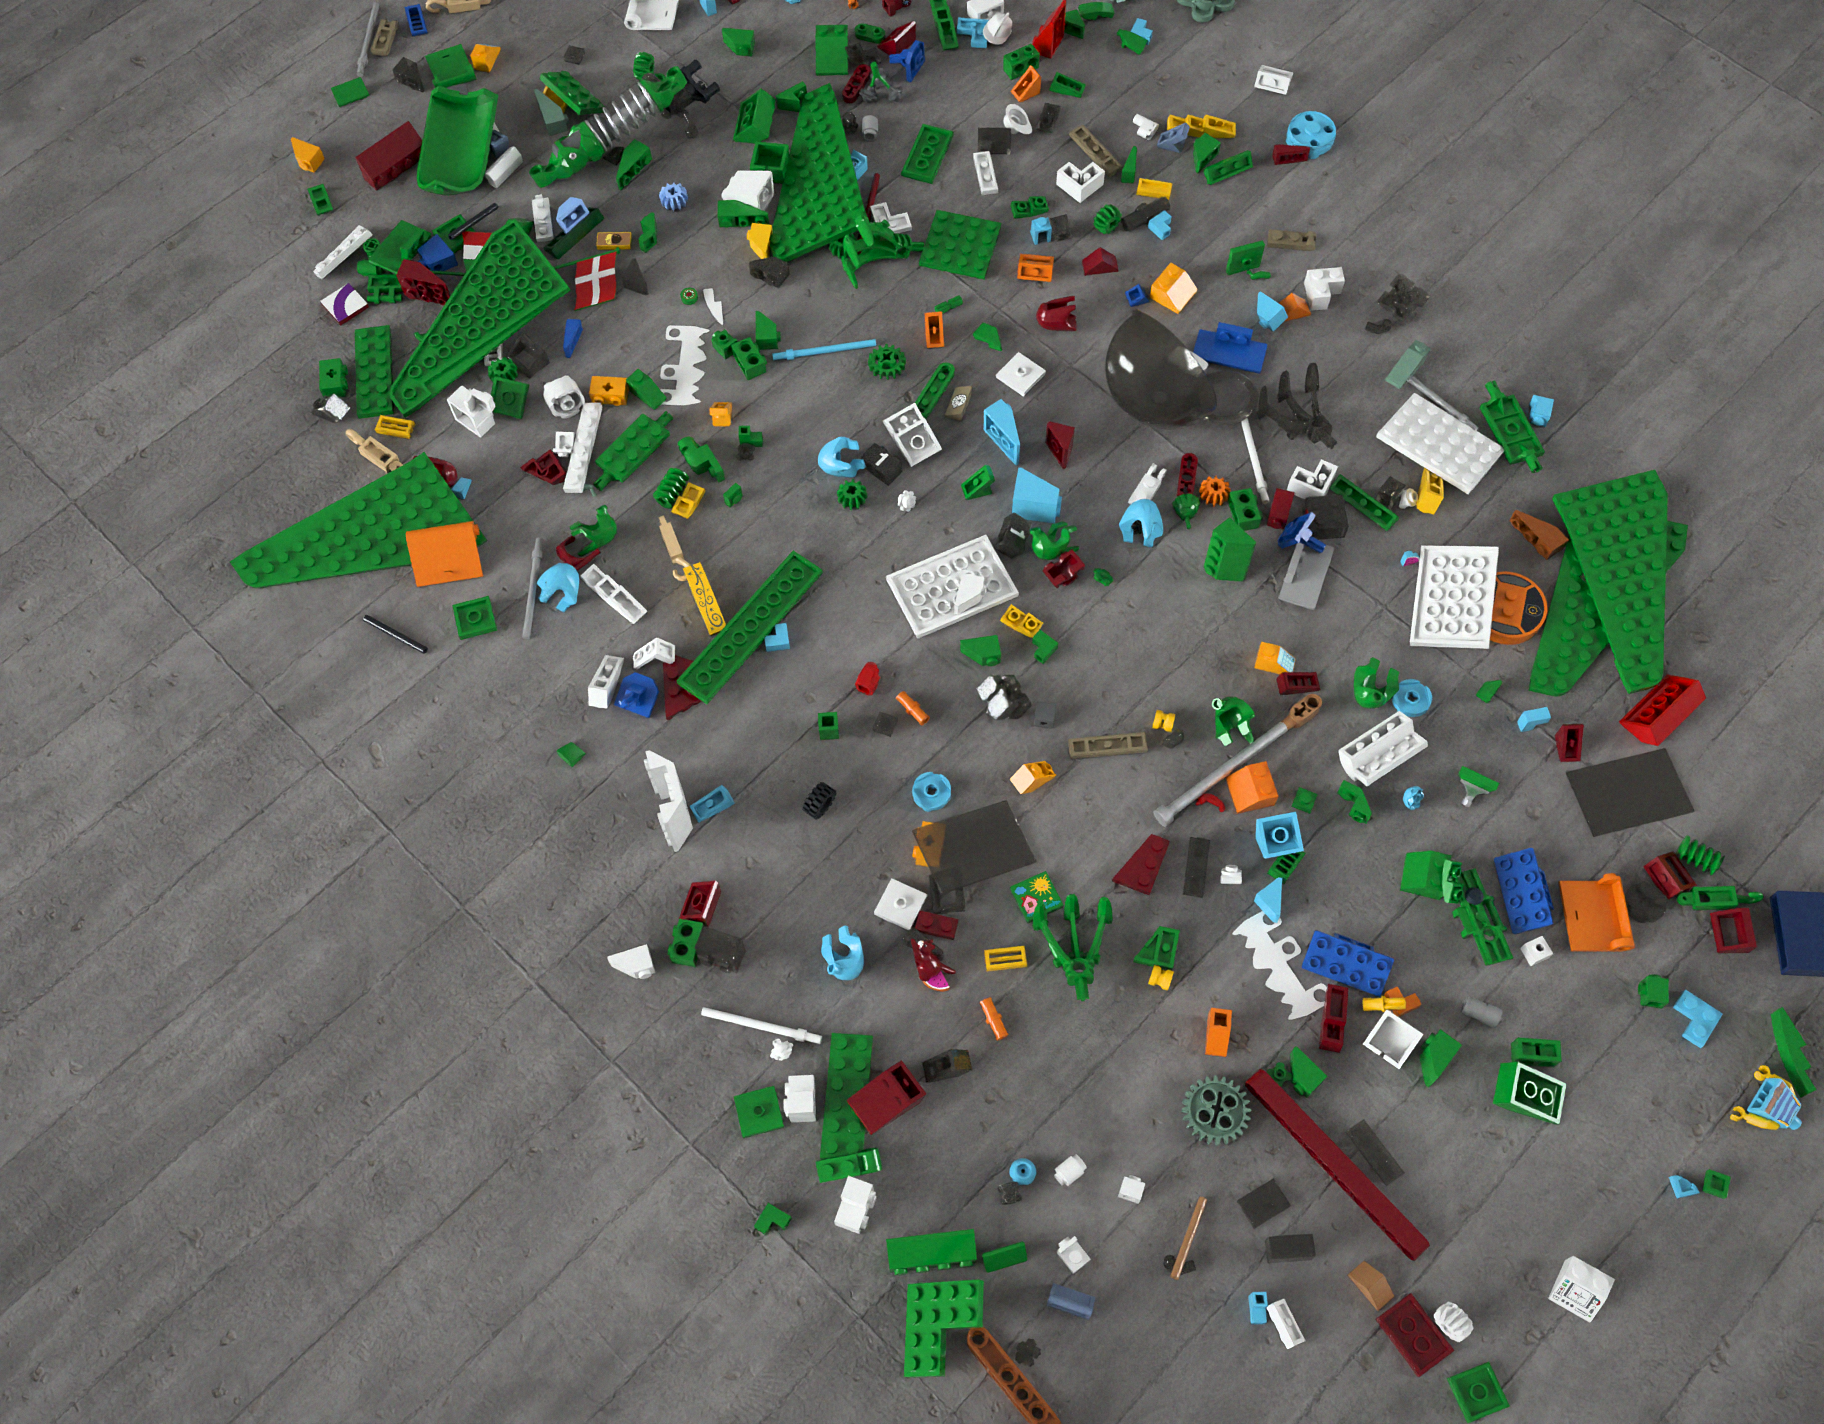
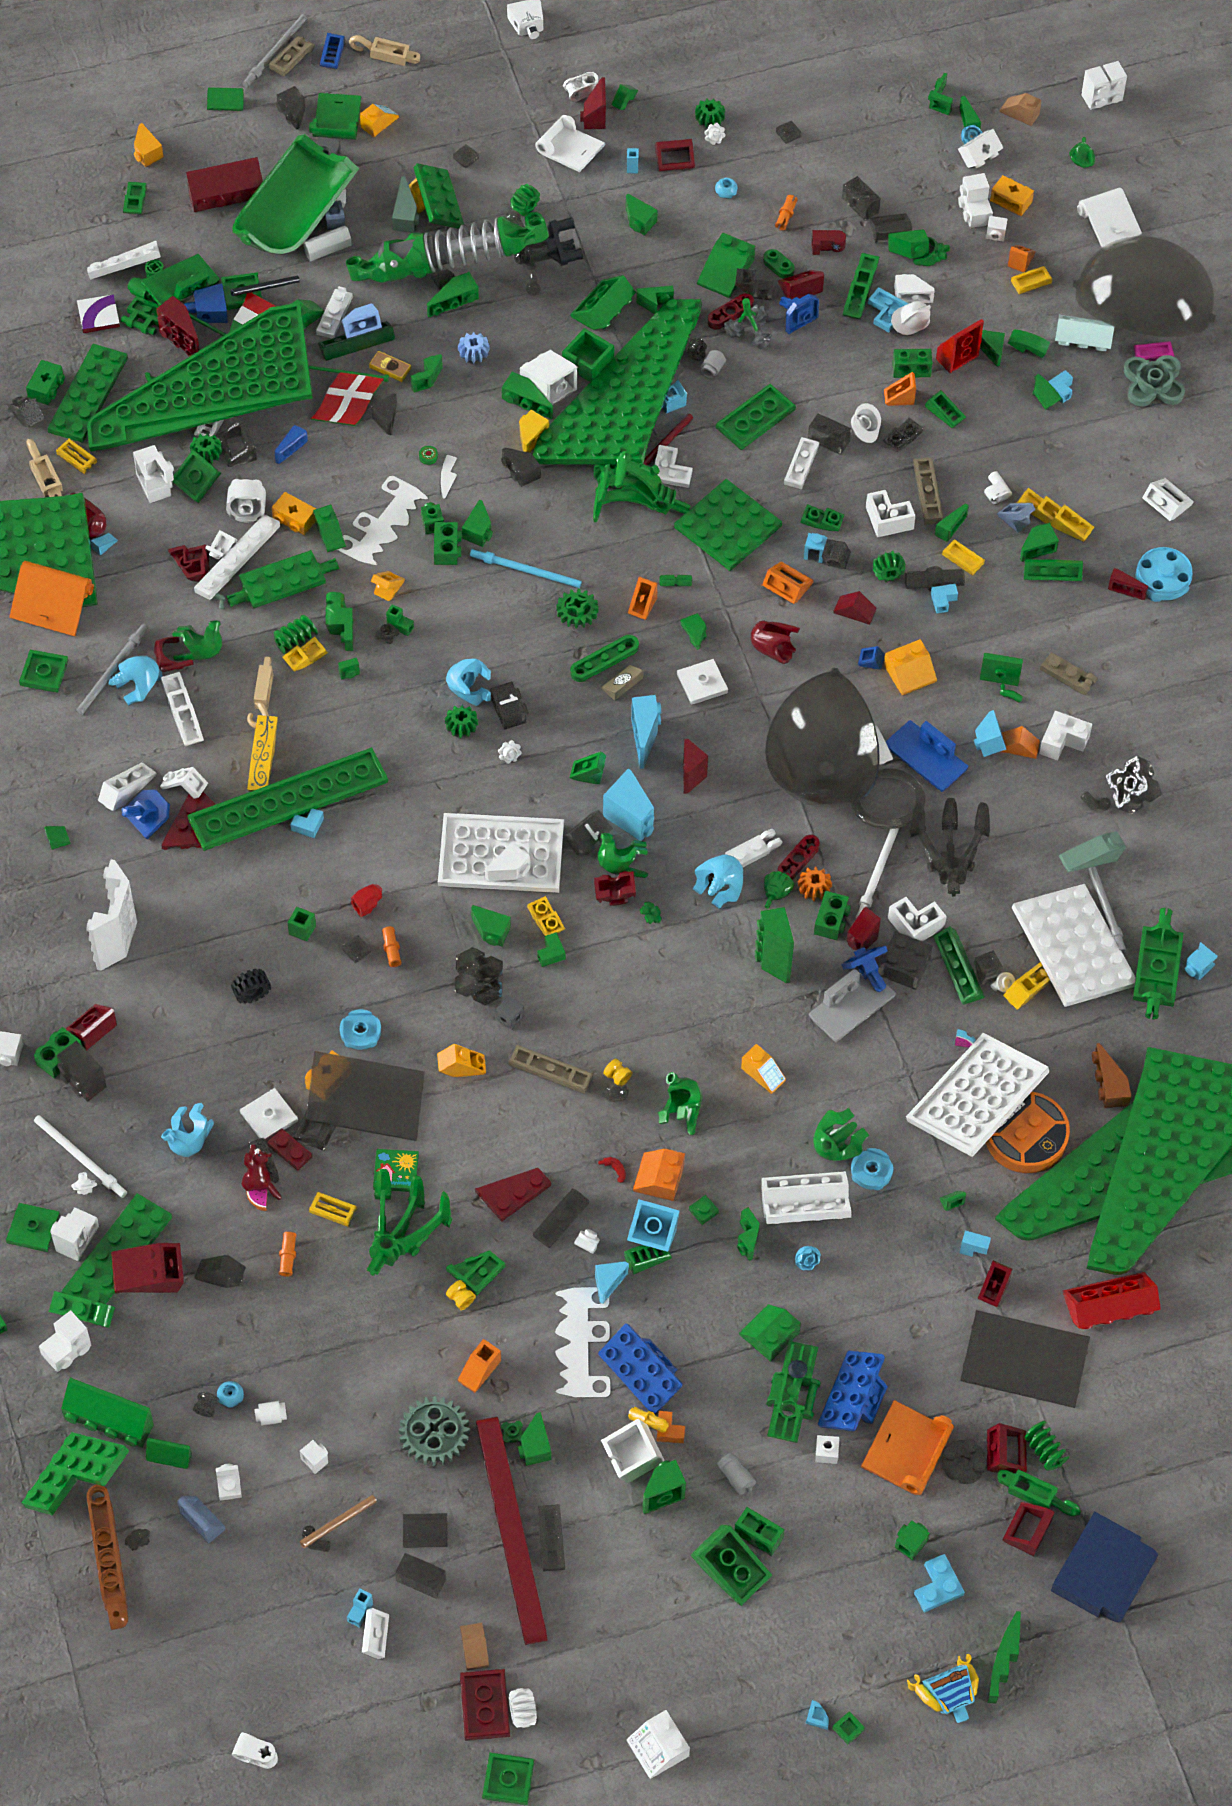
camera: 25 degrees right, 5 degrees down
medium azure slope [690,785,735,822] -> none
white slope [883,403,942,467] -> none
flat silver piece [1153,694,1322,827] -> none
dark red slope [1276,672,1320,695] -> none
dark red slope [1319,984,1348,1053] -> none
green slope [1442,859,1464,904] -> none
green piece [1457,766,1500,807] -> none

